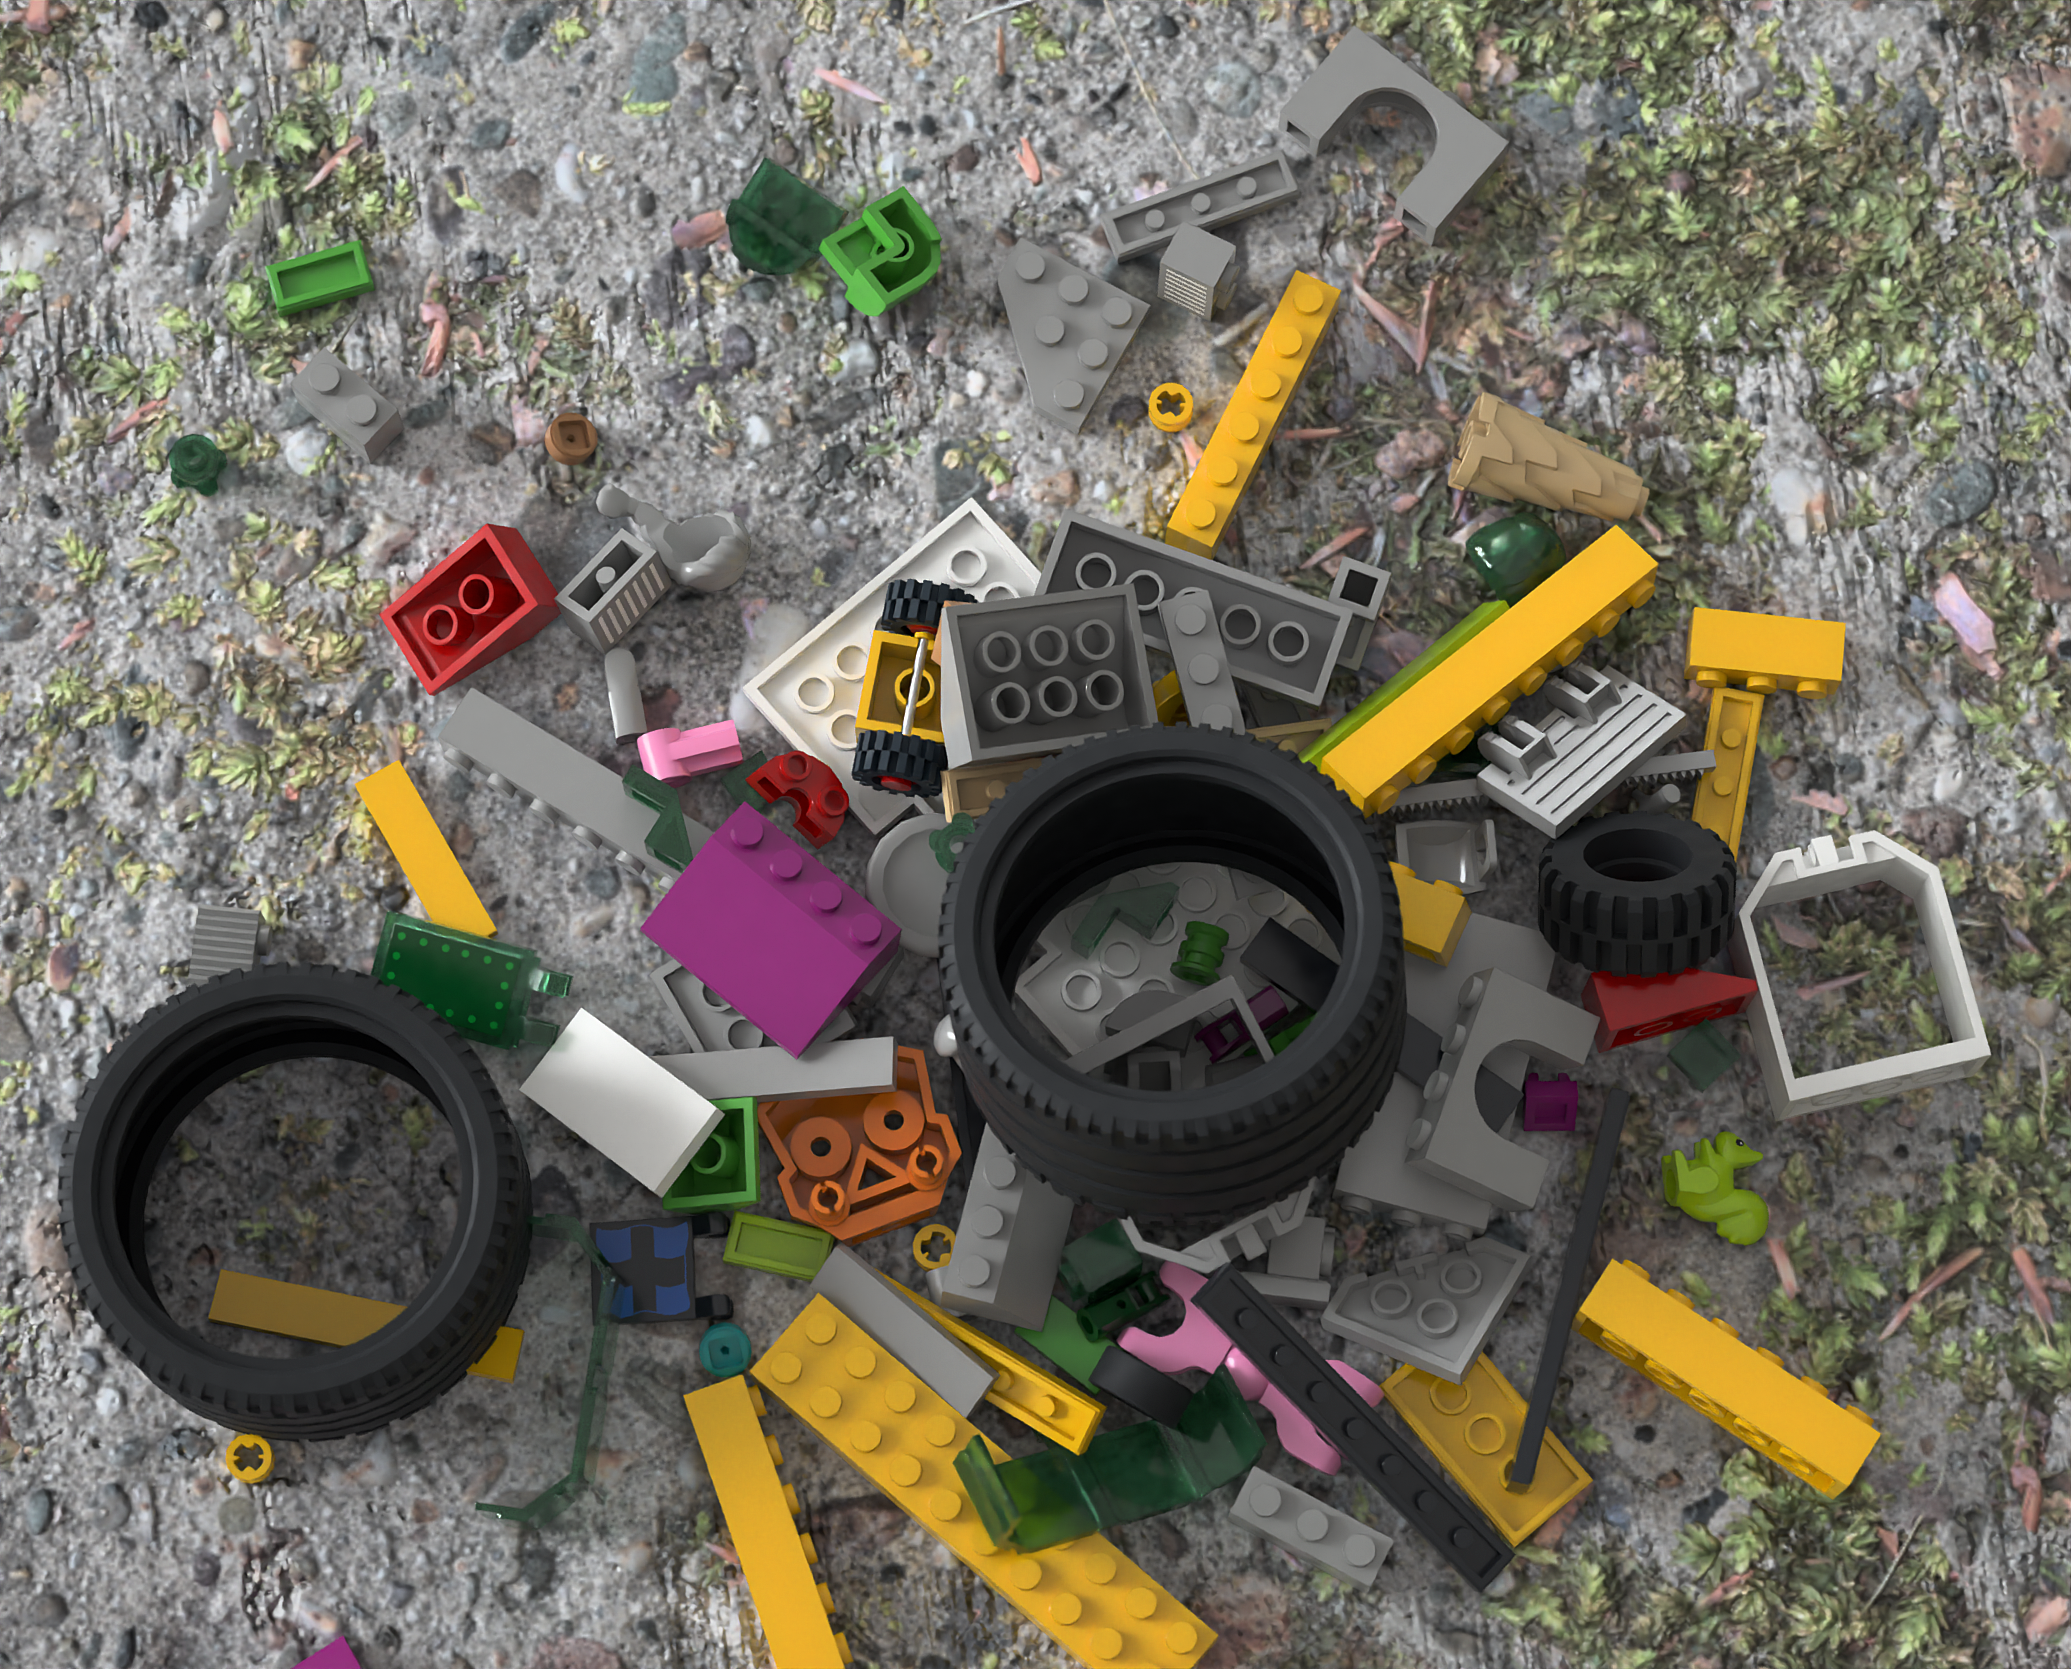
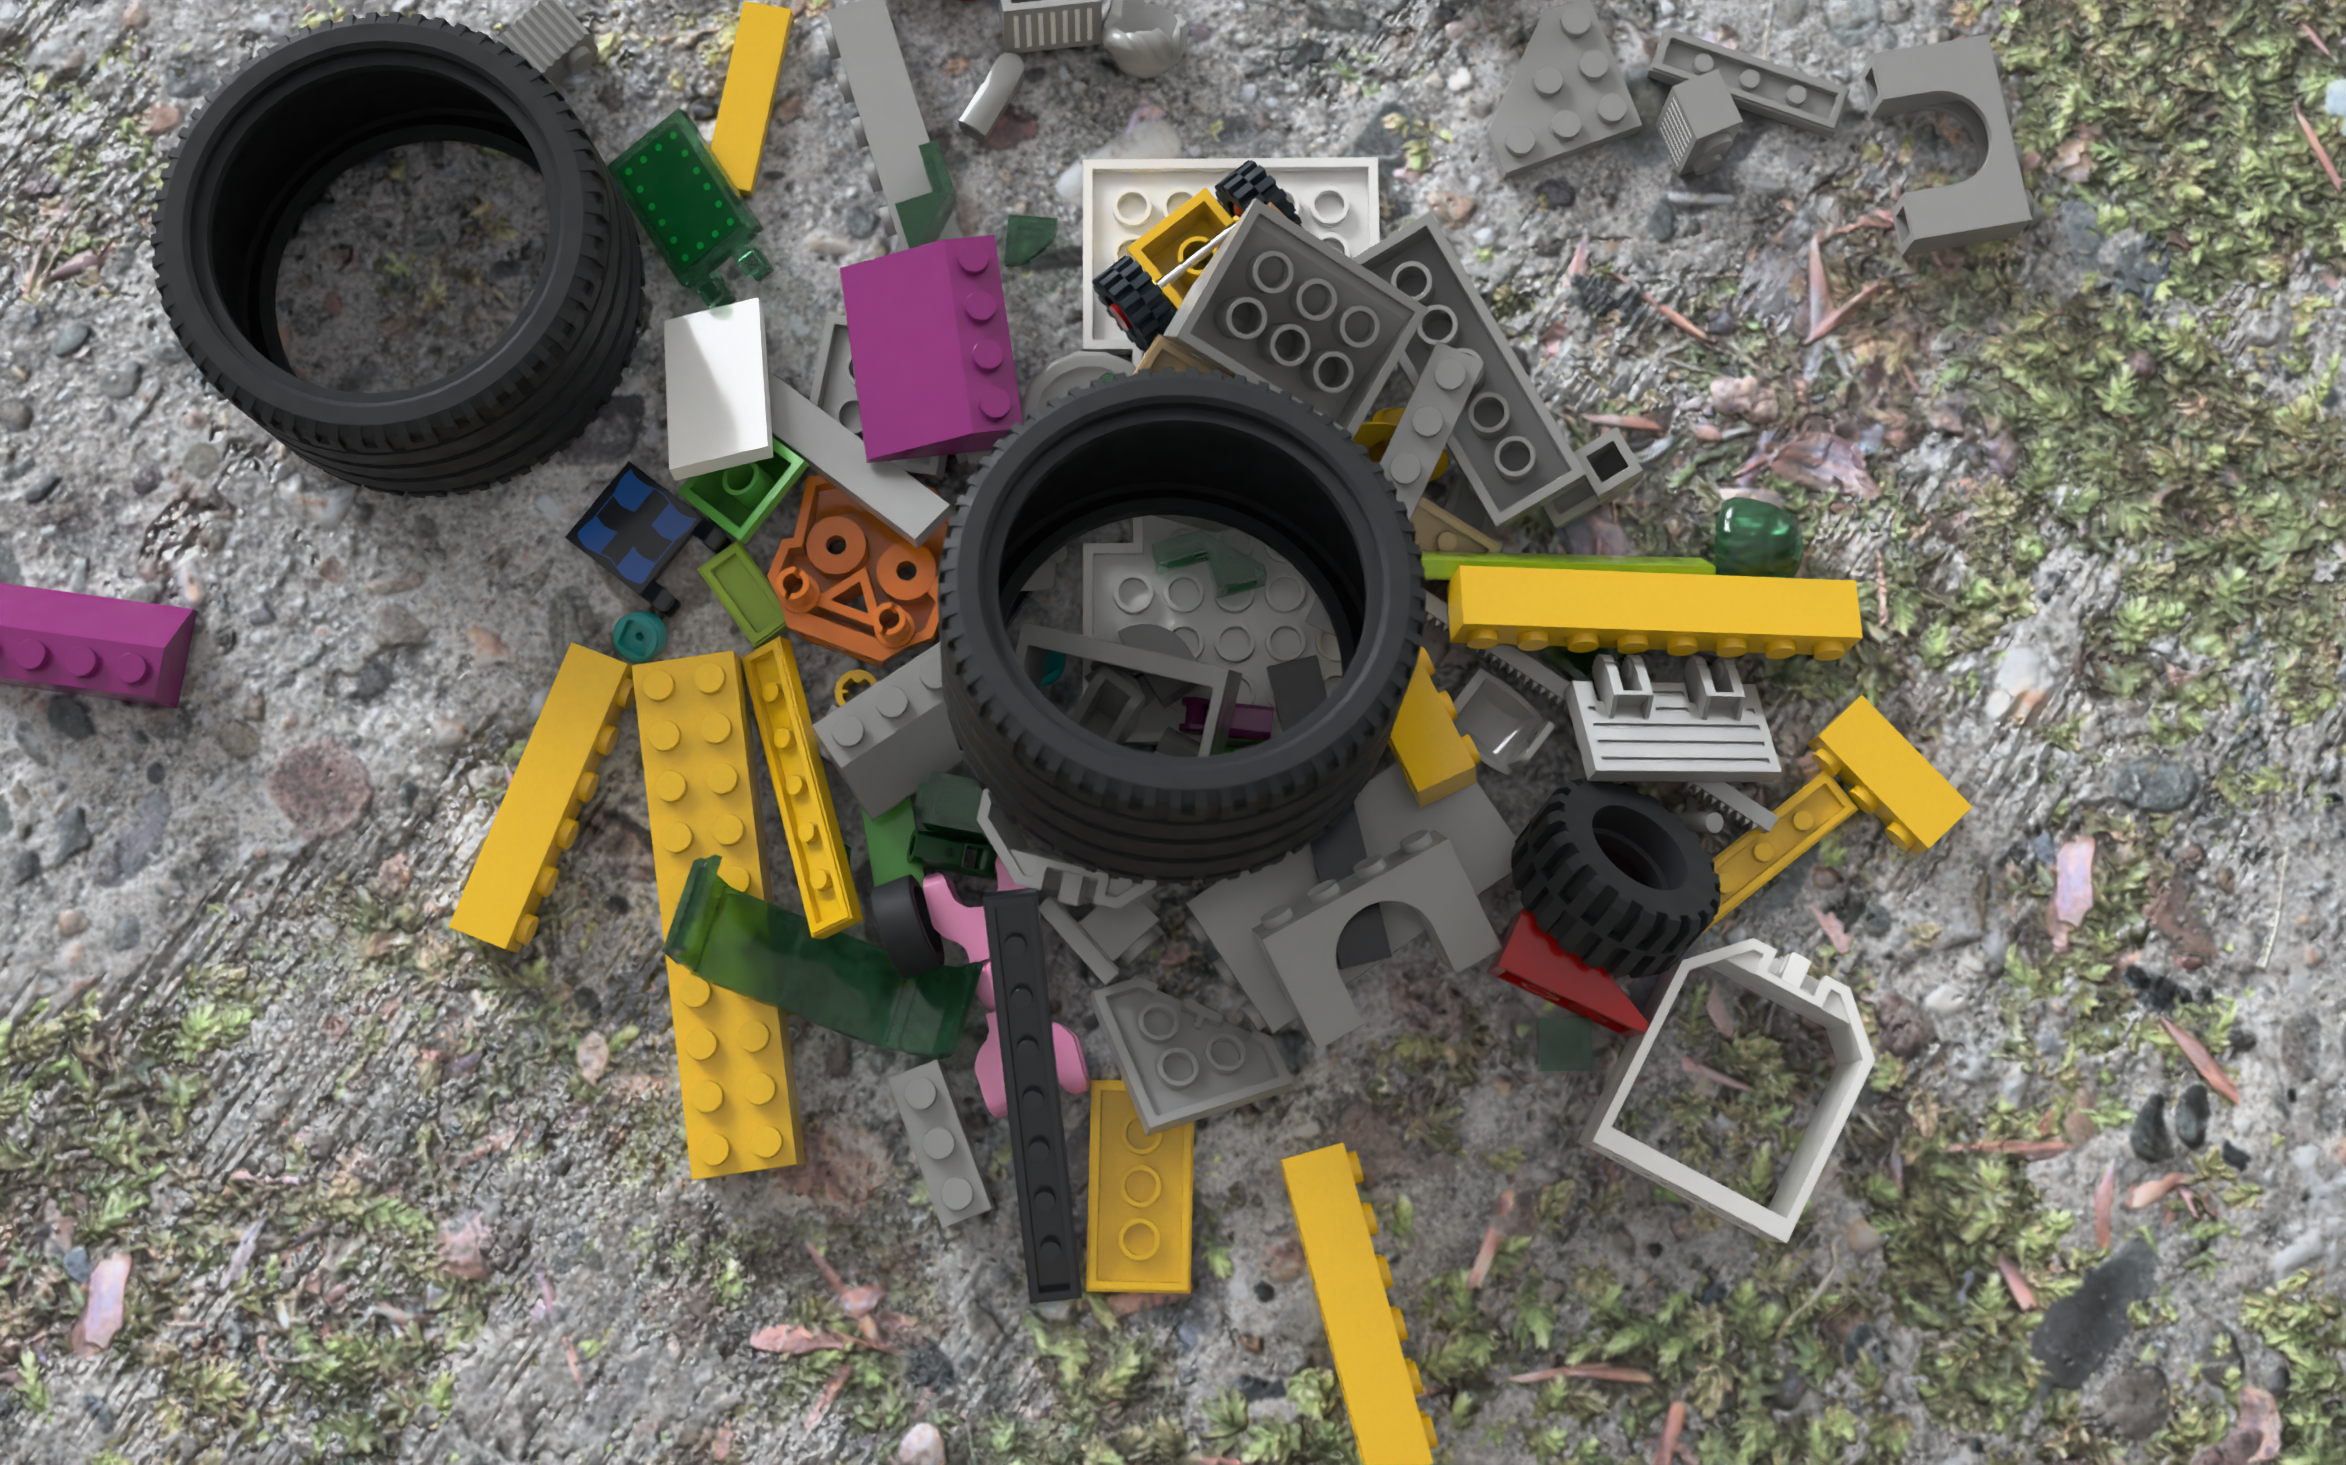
camera: 45 degrees right, 5 degrees up
yellow tile [208,1269,525,1384] -> none
yellow bush [225,1434,276,1484] -> none
clear green windscreen [475,1213,625,1531] -> none
bright pink piece [637,719,744,791] -> none
red cylinder [745,750,849,850] -> none
light grey tile [809,1243,1000,1418] -> none
yellow bush [1148,383,1193,433] -> none
yellow brick [1165,270,1341,560] -> none
bright green bush [1170,921,1229,986] -> none
tan cone [1448,392,1649,522] -> none
black tile [1505,1087,1631,1495] -> none
magenta tile [1522,1072,1578,1131] -> none
lime animal [1661,1131,1769,1246] -> none

